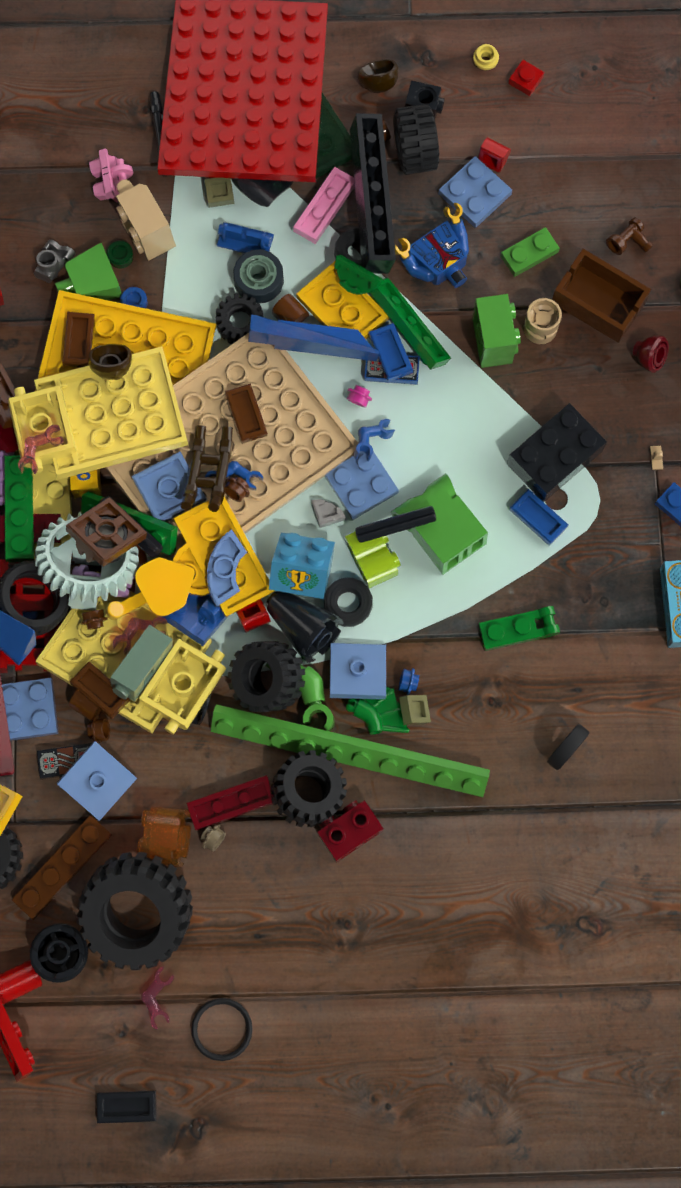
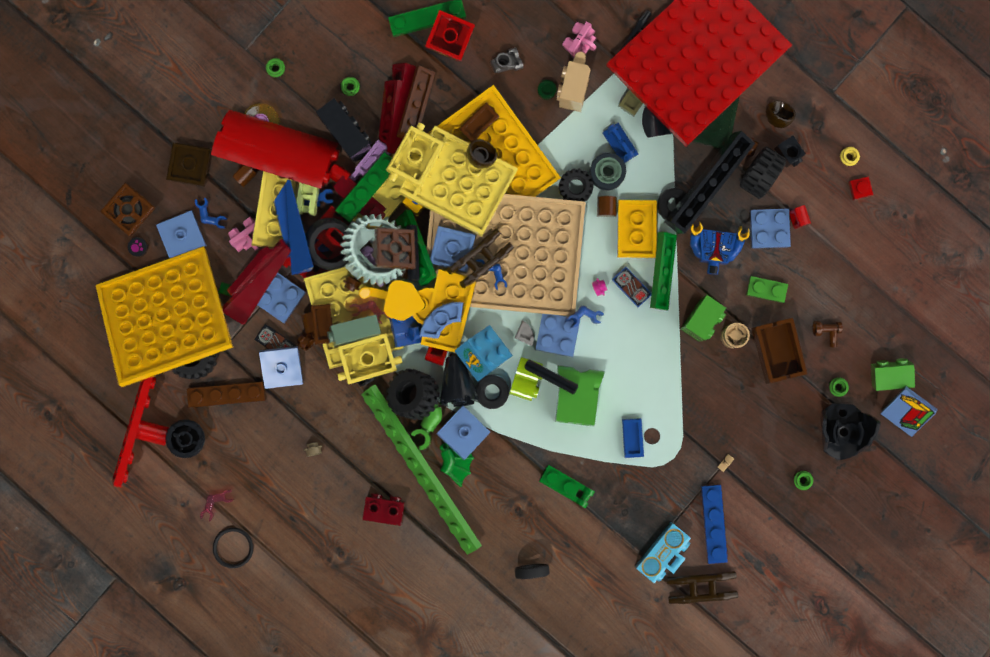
camera: 40 degrees right, 10 degrees up
arm [18,425,64,474] -> none
bright green torso [55,243,122,300] -> none
black tyre [76,852,193,970] -> none
black tile [97,1090,157,1123] -> none
blue tile [120,287,148,308] -> none
clear orange brick [137,807,191,867] -> none
dark red plate [186,775,274,831] -> none
reddish brown plate [224,477,250,502] -> none
reddish brown tile [225,384,268,444] -> none
blue wedge [248,315,379,361] -> none
black tyre [271,750,347,827] -> none
bright pink plate [293,167,355,244] -> none
green plate [334,255,384,295] -> none
blue tile [369,323,413,382] -> none
blue plate [398,668,419,695] -> none
olive plate [399,695,431,725] -> none
black brick [507,403,607,502] -> none
dark red brick [633,335,669,373] -> none

